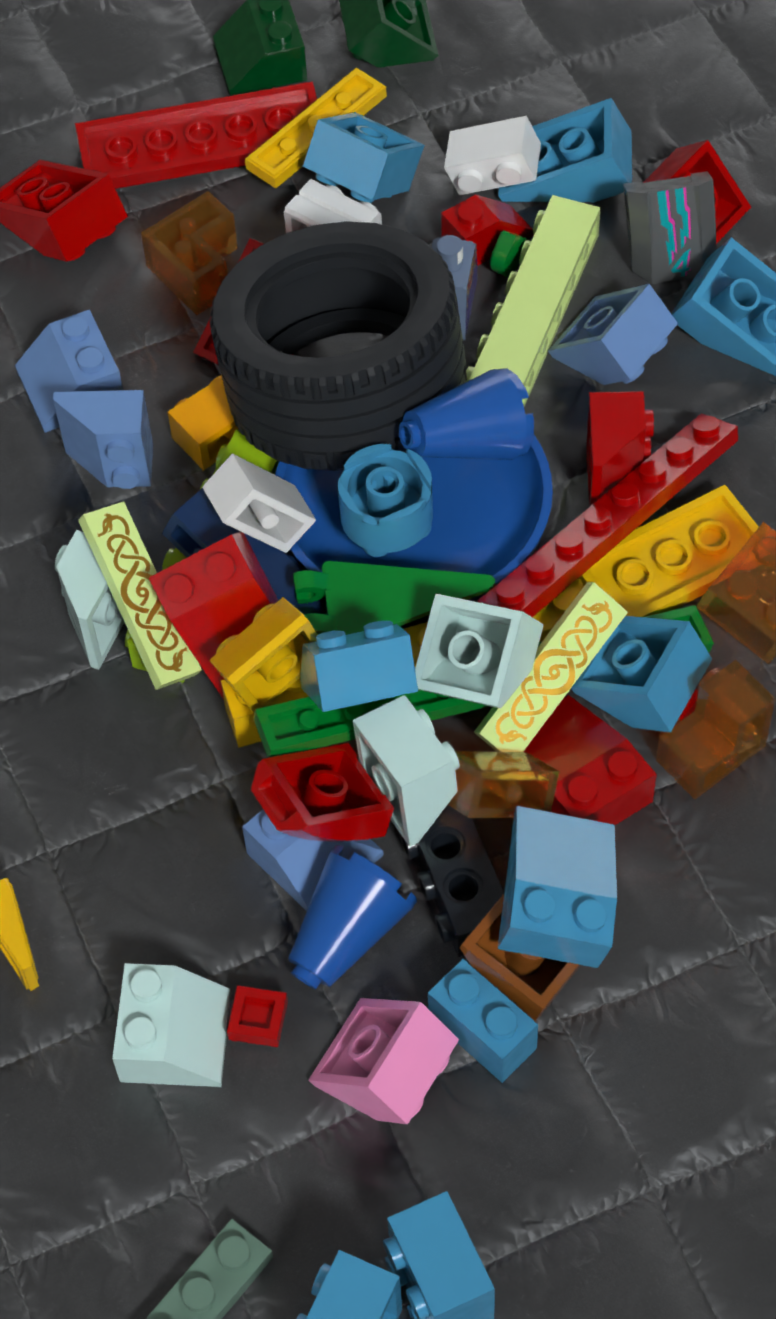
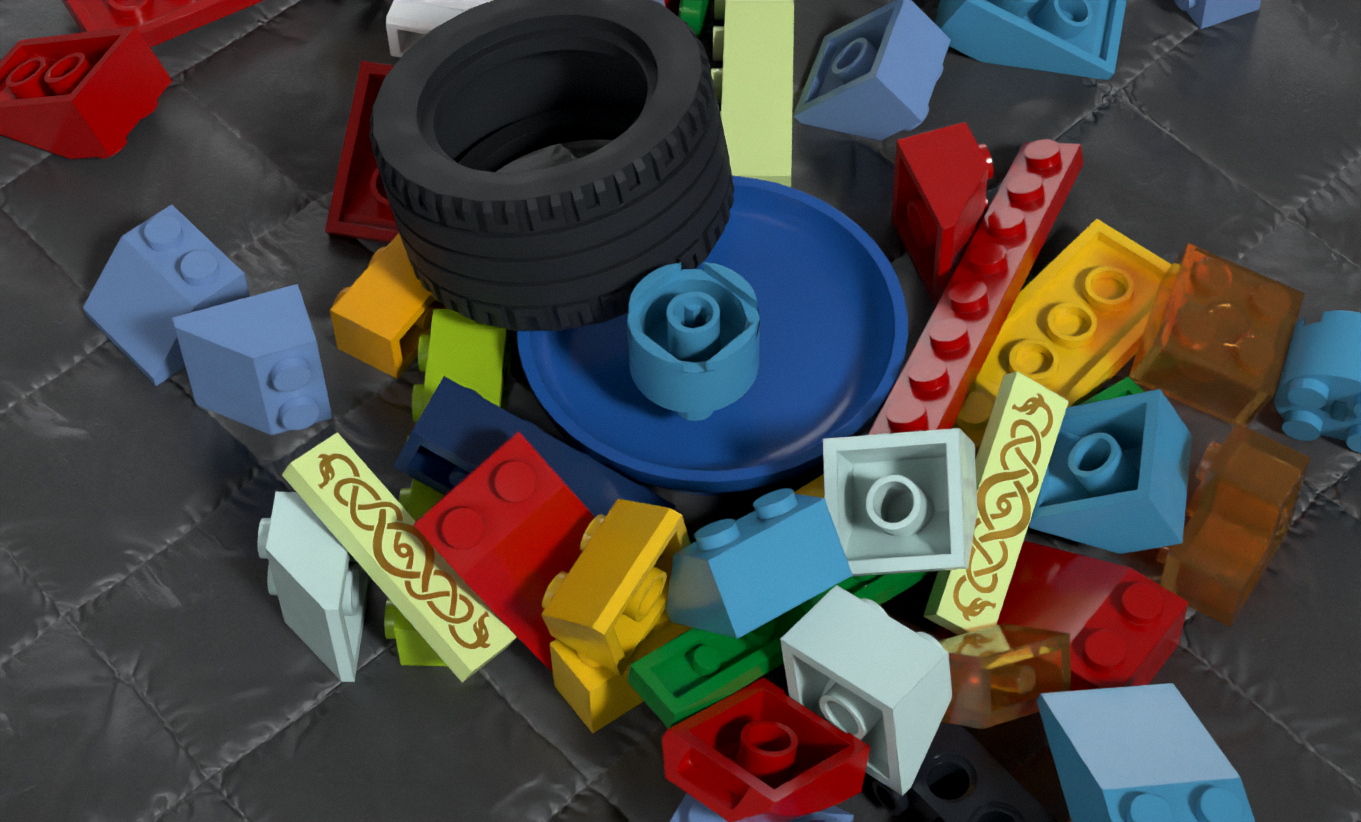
camera: 20 degrees left, 5 degrees down
clear orange brick [141,191,238,315] -> none
white brick [202,453,316,553] -> none
green flag [293,561,495,635] -> none
blue cone [399,368,534,460] -> none

